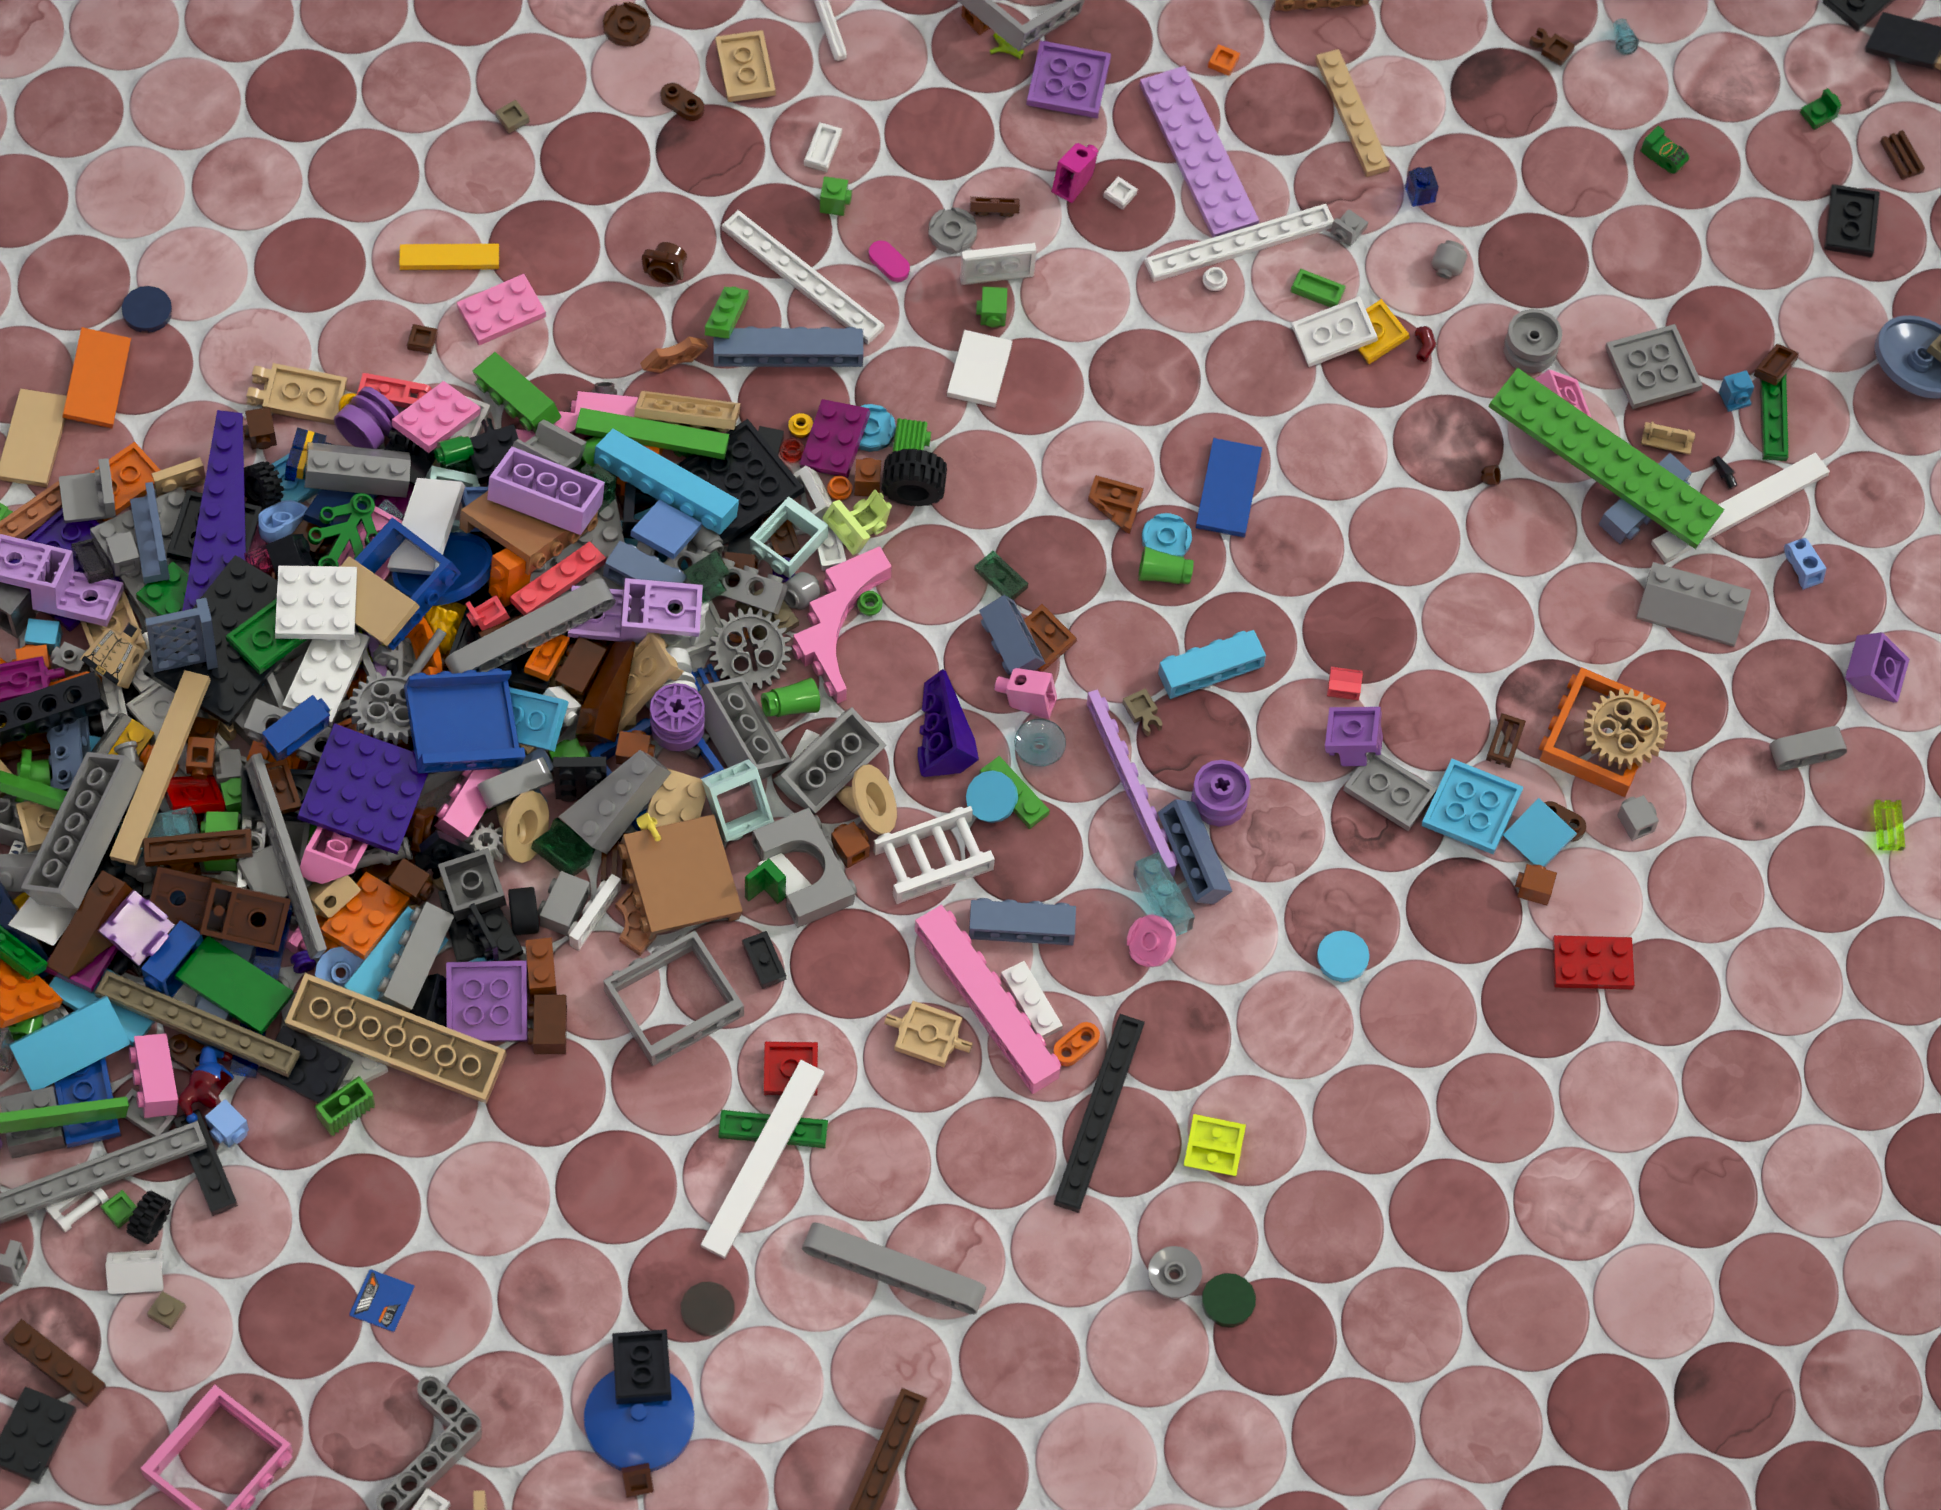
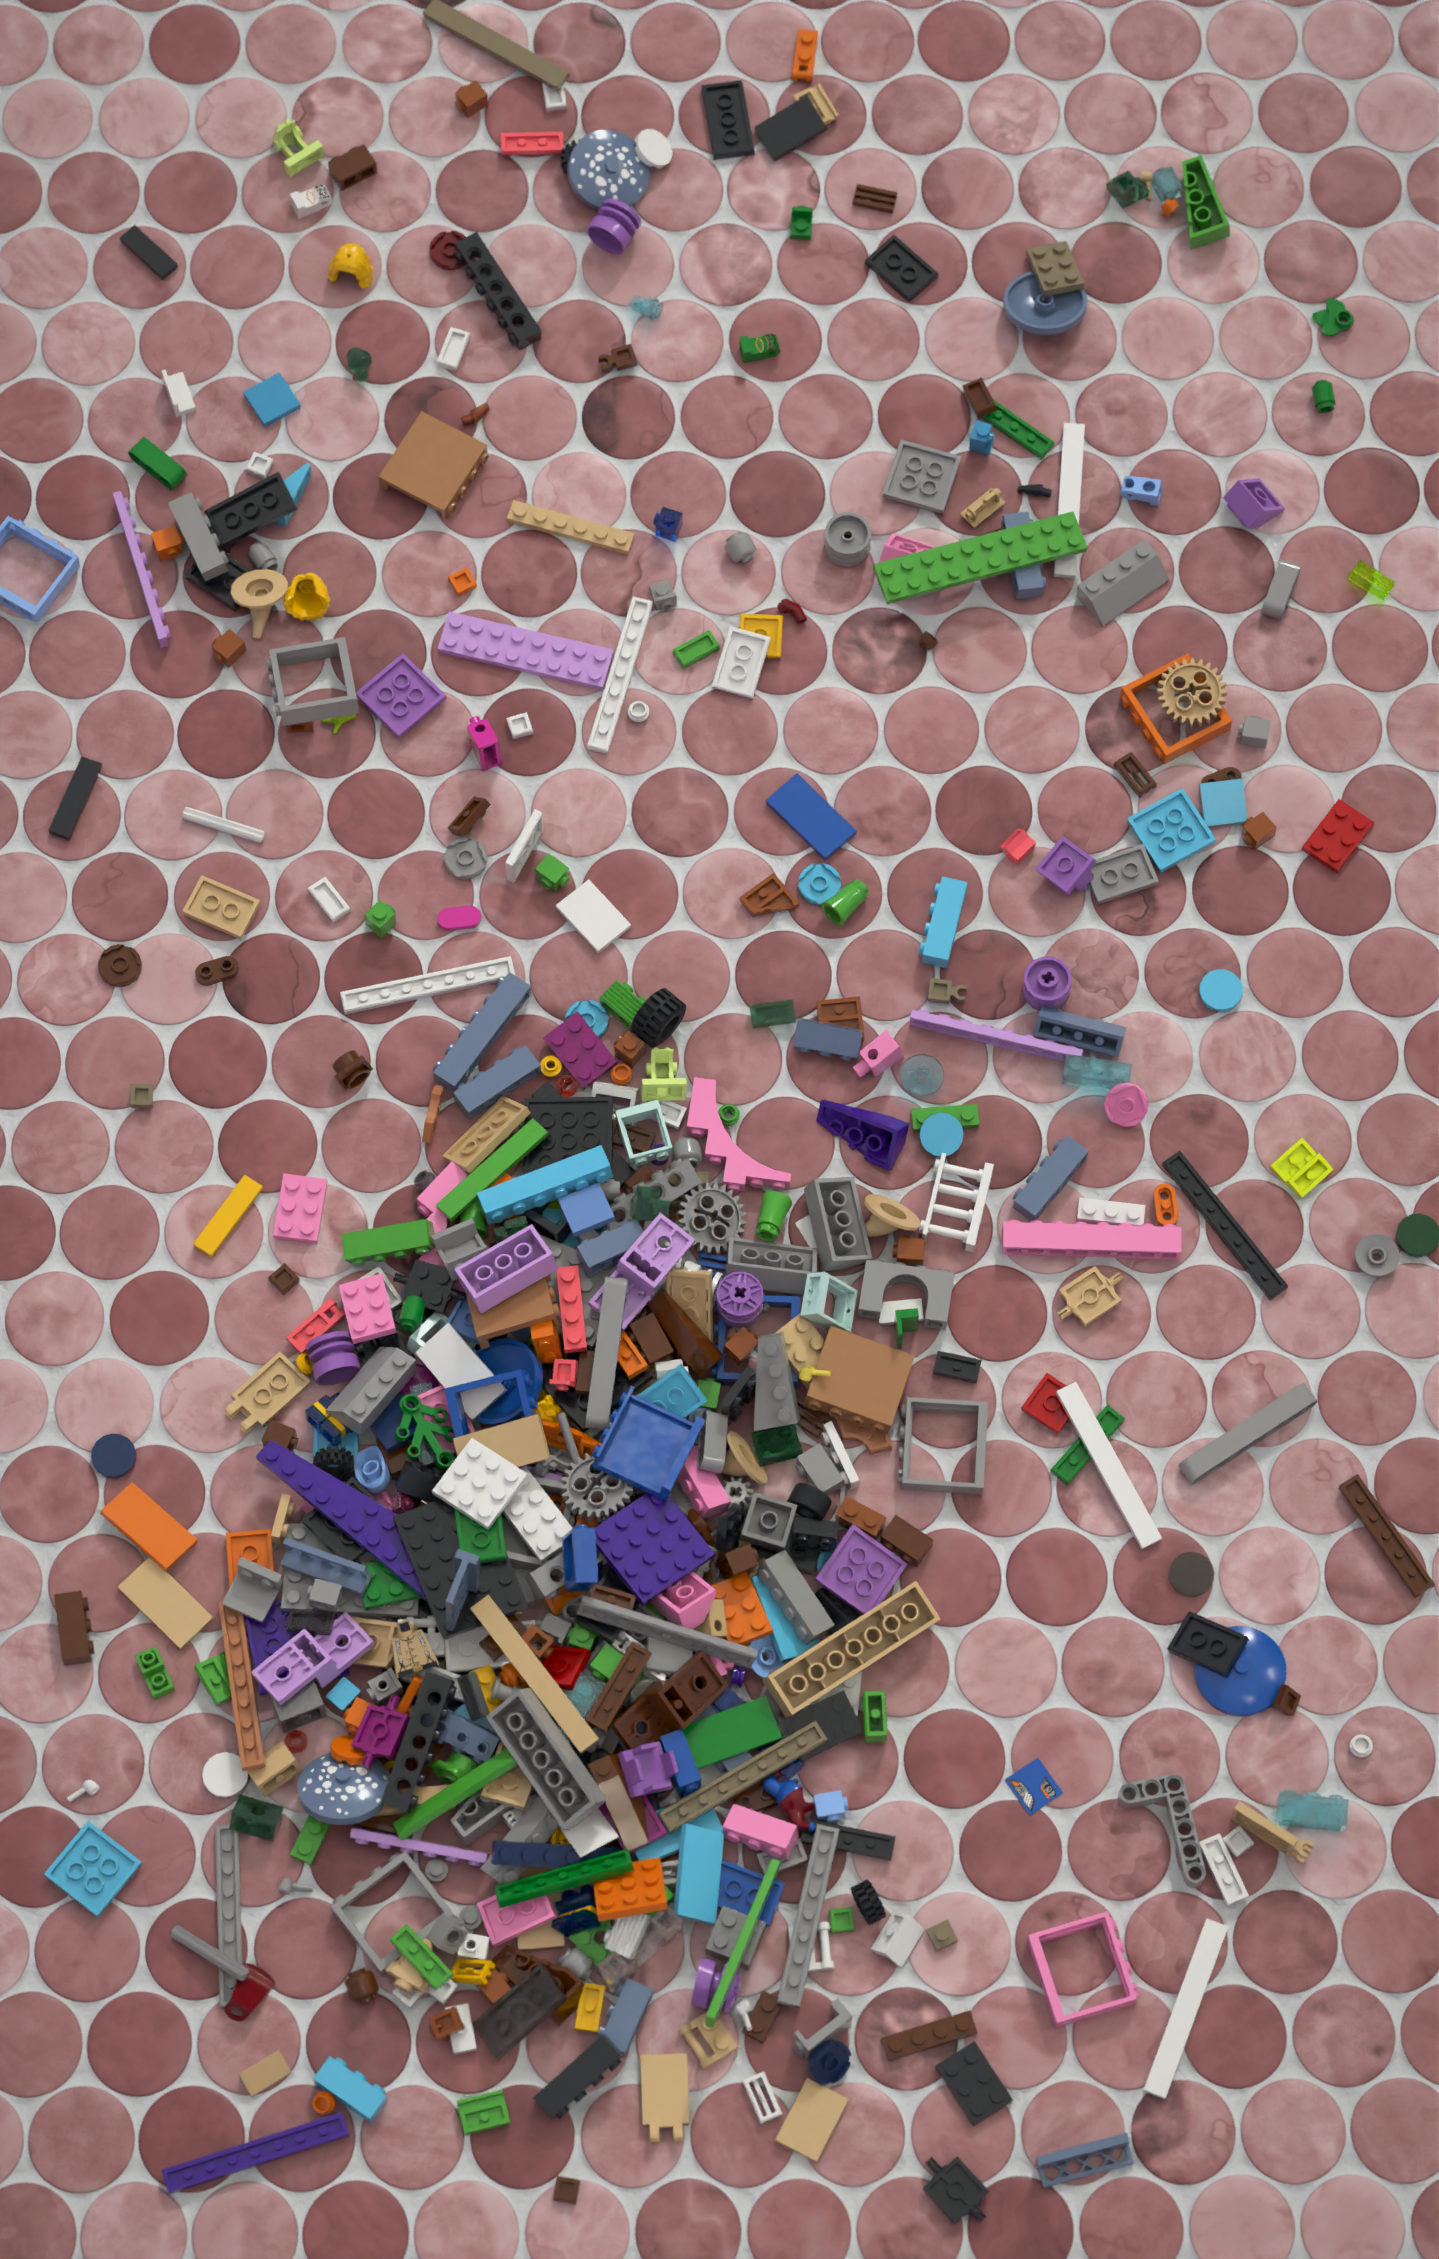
camera: 50 degrees left, 5 degrees up
bright green plate [705,287,749,339] -> none
none -> sand blue brick [453,1045,541,1120]

